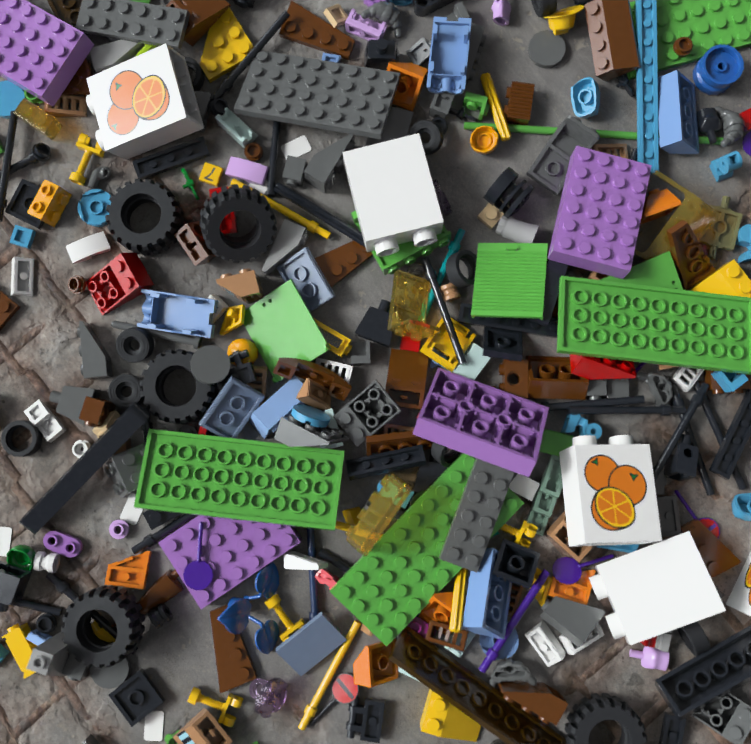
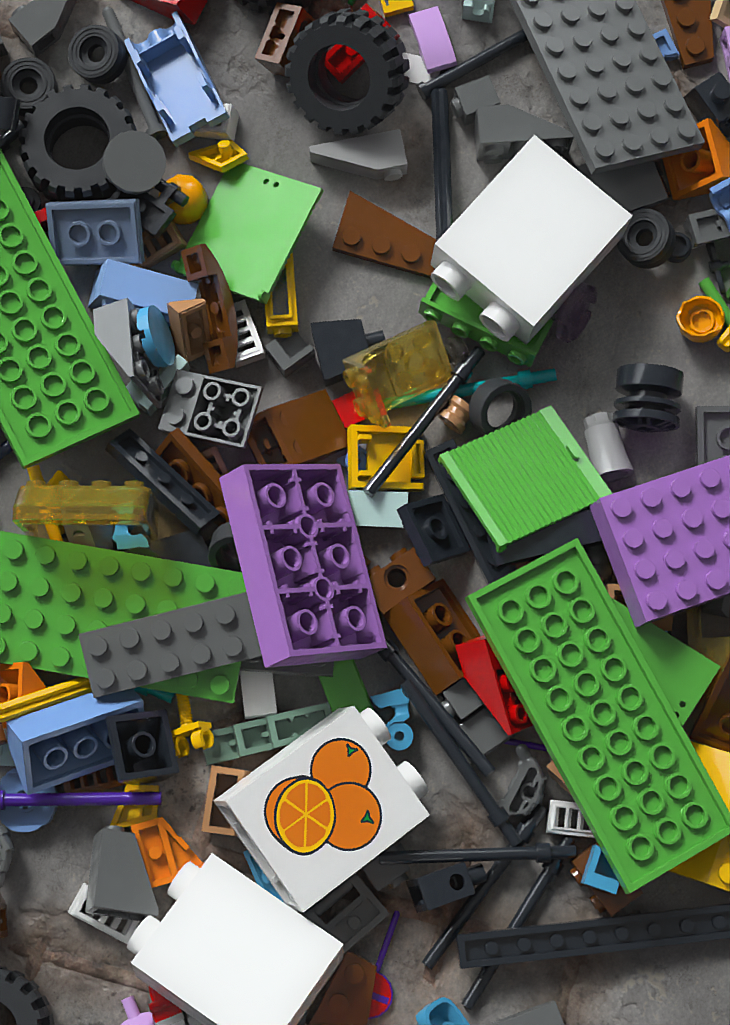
camera: 55 degrees right, 5 degrees down
medium nougat slope [216,269,264,303] -> none
yellow bar [230,178,331,239] -> none
reddish brown plate [244,142,263,162] -> none
sand blue tile [276,247,336,313] -> none
white sticker [281,135,312,160] -> none
tan plate [477,203,504,229] -> none
white slope [525,621,566,667] -> none
dark purple piece [552,554,614,585] -> none

